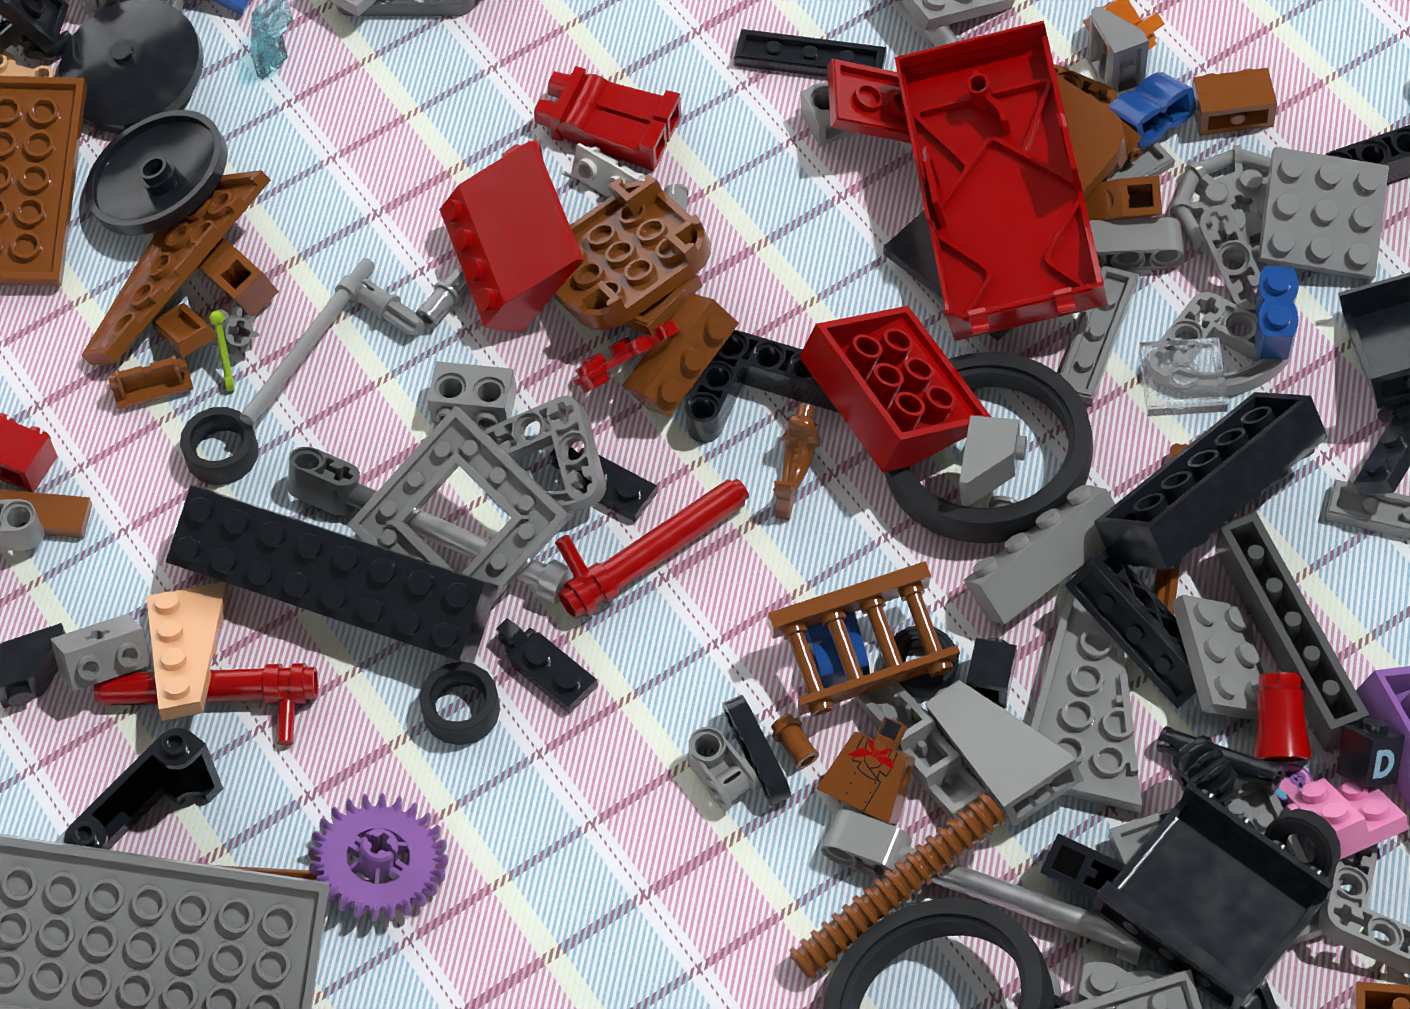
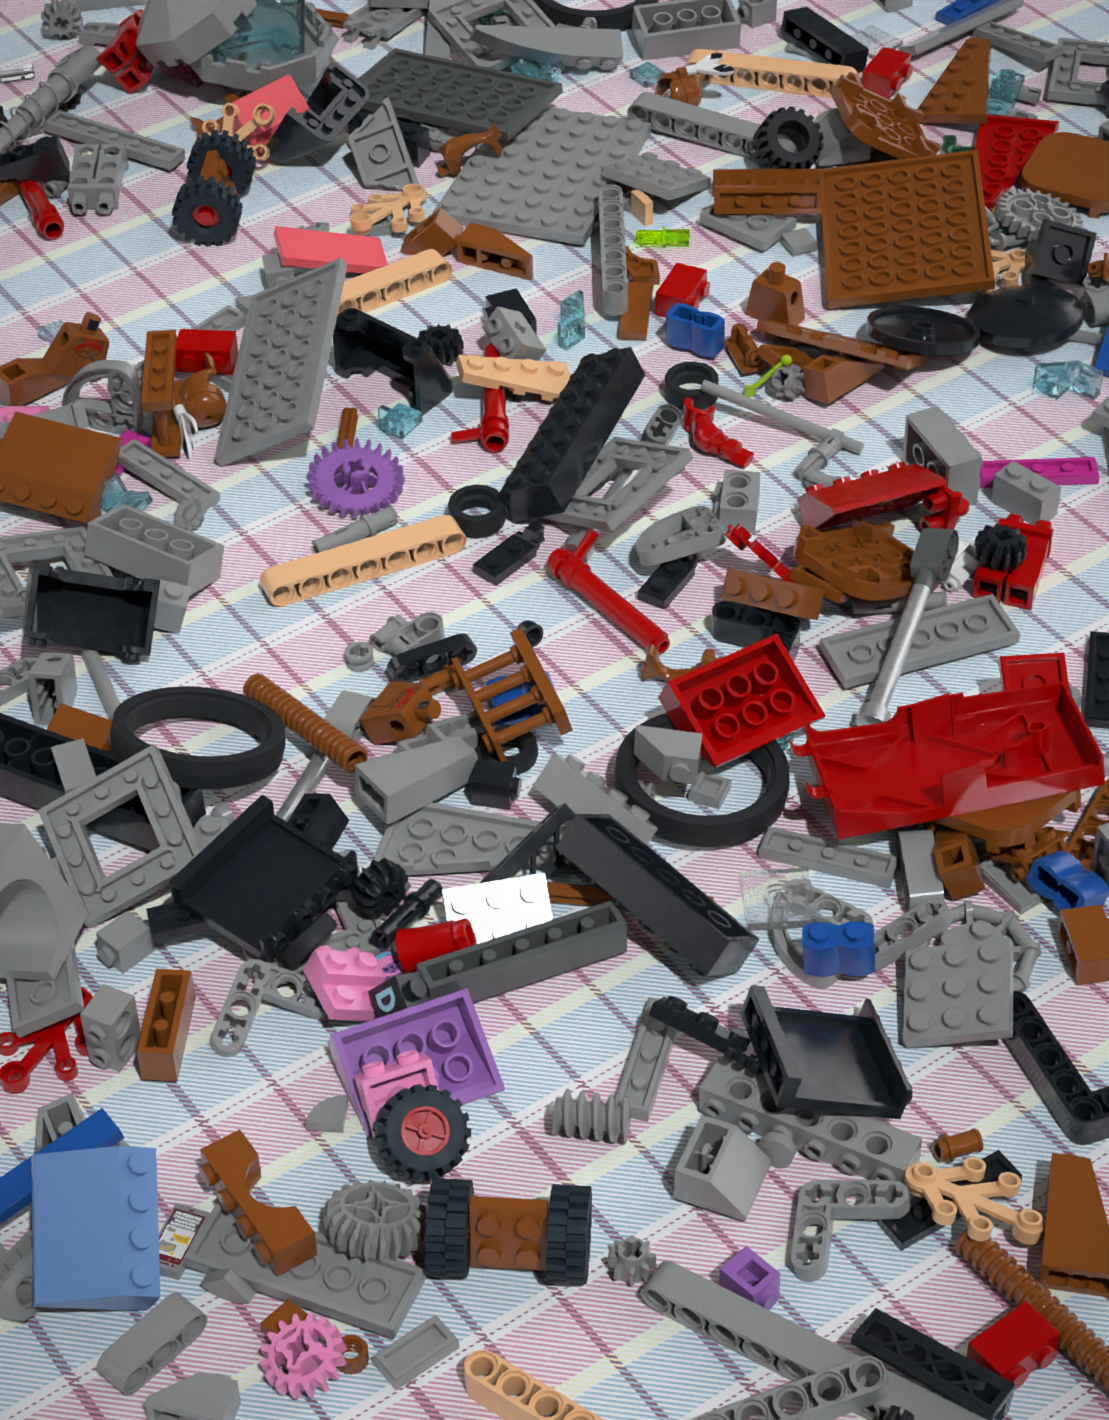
camera: 85 degrees right, 15 degrees down
none -> light nougat beam [260,515,467,607]
none -> light grey pin [311,505,398,553]
none -> light grey bush [345,642,374,672]
none -> light grey pin [369,615,408,652]
none -> clear light blue bracket [378,403,423,440]
none -> black gear [418,323,464,366]
none -> black hinge [516,620,544,647]
none -> clear light blue slope [558,290,585,351]
none -> blue brick [665,303,725,358]
none -> red piece [681,397,754,467]
none -> dark orange torso [746,262,805,326]
none -> light grey plate [820,594,1020,689]
none -> piece [855,528,959,726]
none -> light grey brick [902,406,983,506]
none -> black gear [974,523,1027,572]
none -> dark pink tile [979,457,1100,488]
none -> light grey brick [991,461,1061,525]

